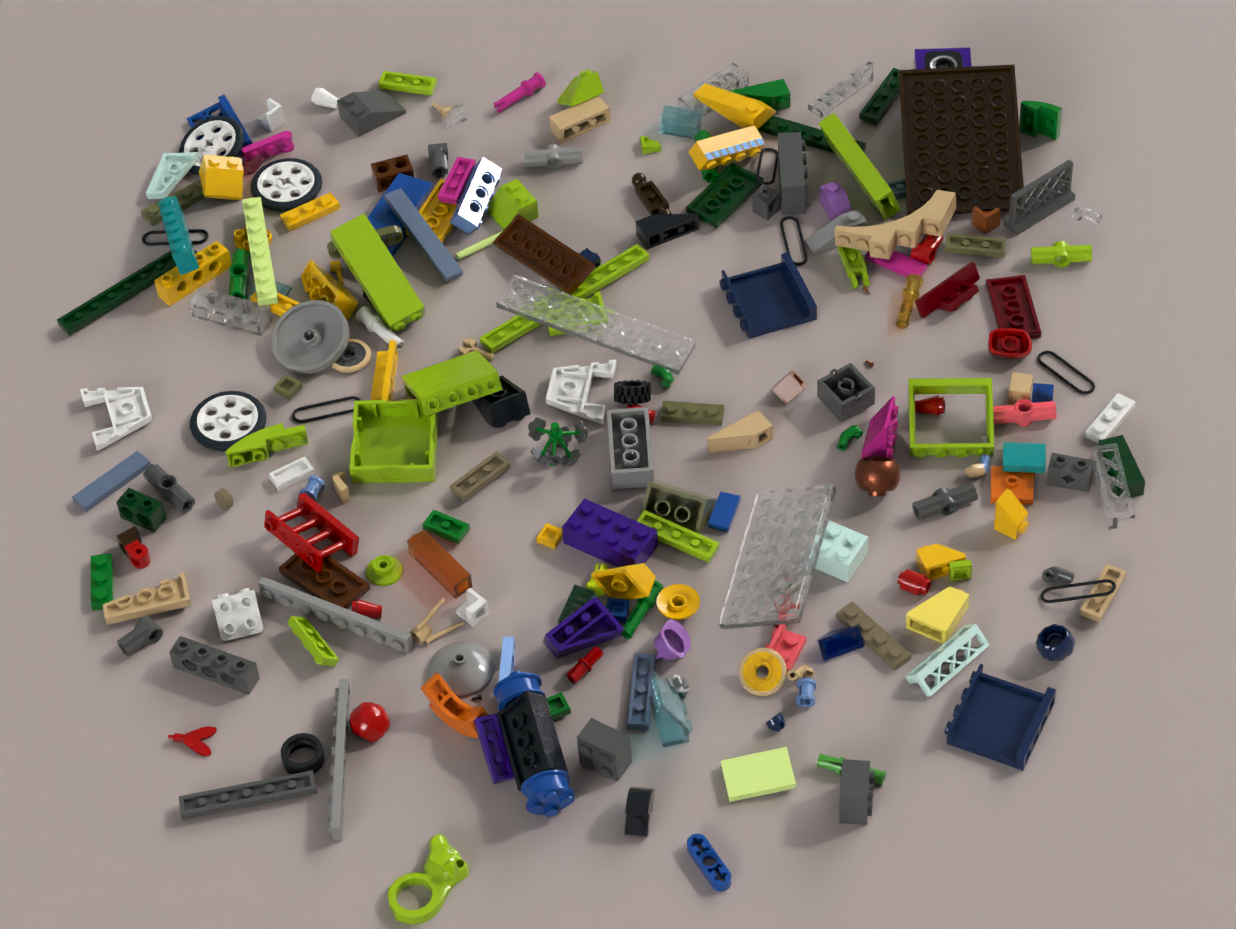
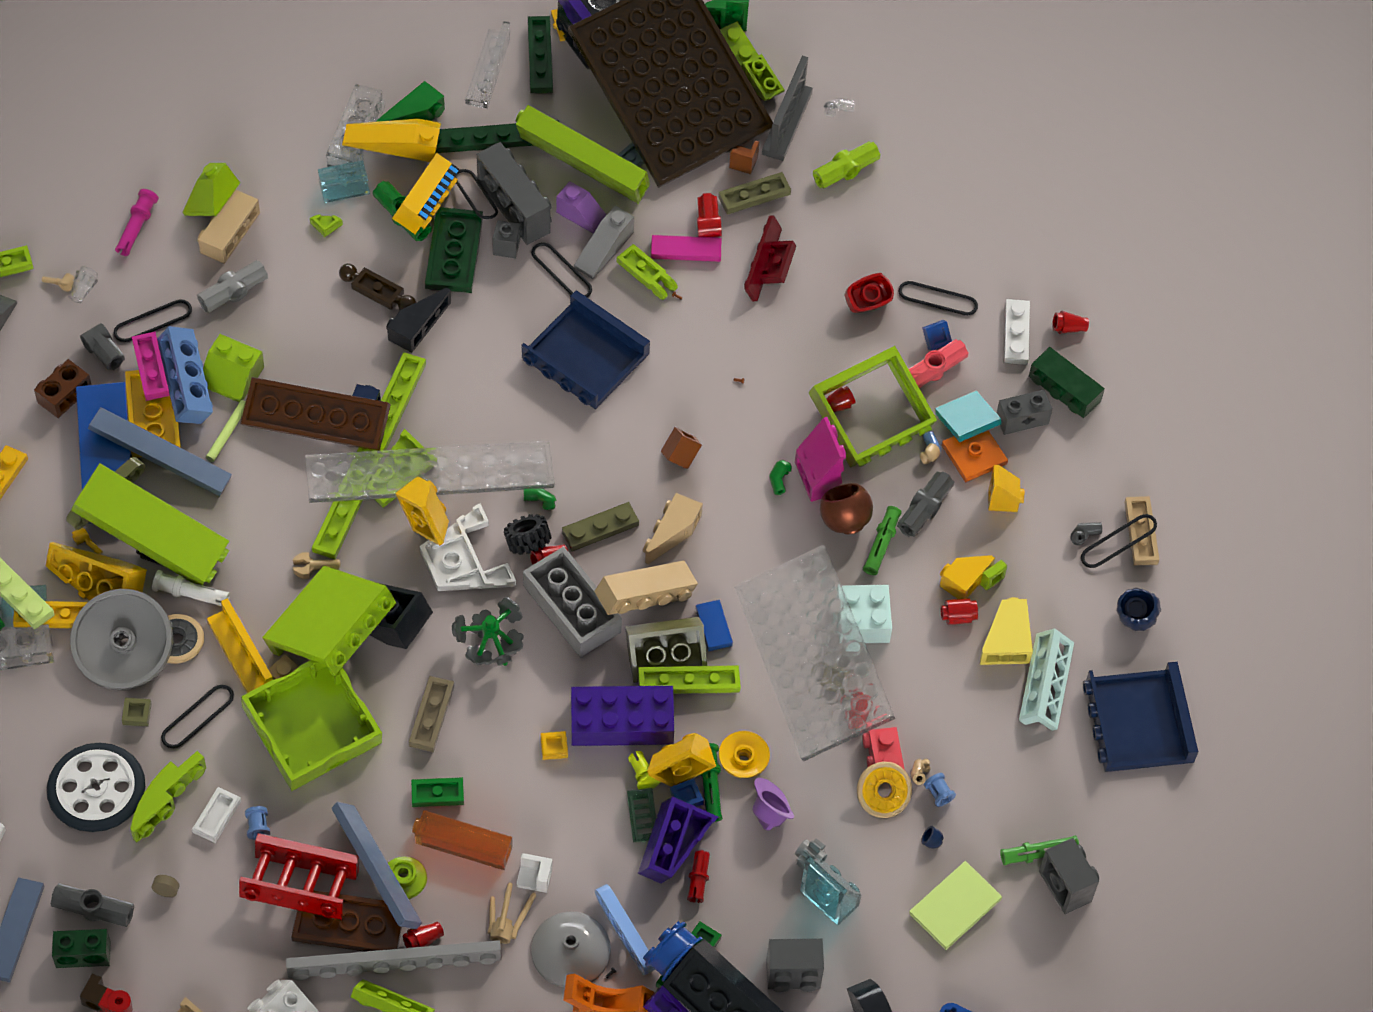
camera: 40 degrees left, 10 degrees up
tan slope [332,471,351,505] -> none
sand blue tile [626,653,656,731] -> none
dark grey brick [817,363,875,422] -> none
clear blue slope [817,625,865,661] -> none
tan arch [834,190,956,260] -> none
dark tan plate [836,601,911,671] -> none
clear yellow pin [895,274,924,329] -> none
dark red tile [986,275,1042,339] -> none
tan brick [1008,372,1033,405] -> none
clear fence [1091,443,1135,530] -> none
none -> black piece [113,299,192,342]
none -> sand blue tile [332,802,422,929]
none -> yellow slope [395,476,449,546]
none -> tan brick [594,560,698,615]
none -> lime slope [720,22,785,101]
none -> bright green pin [863,506,902,575]
none -> red cone [1052,311,1089,334]

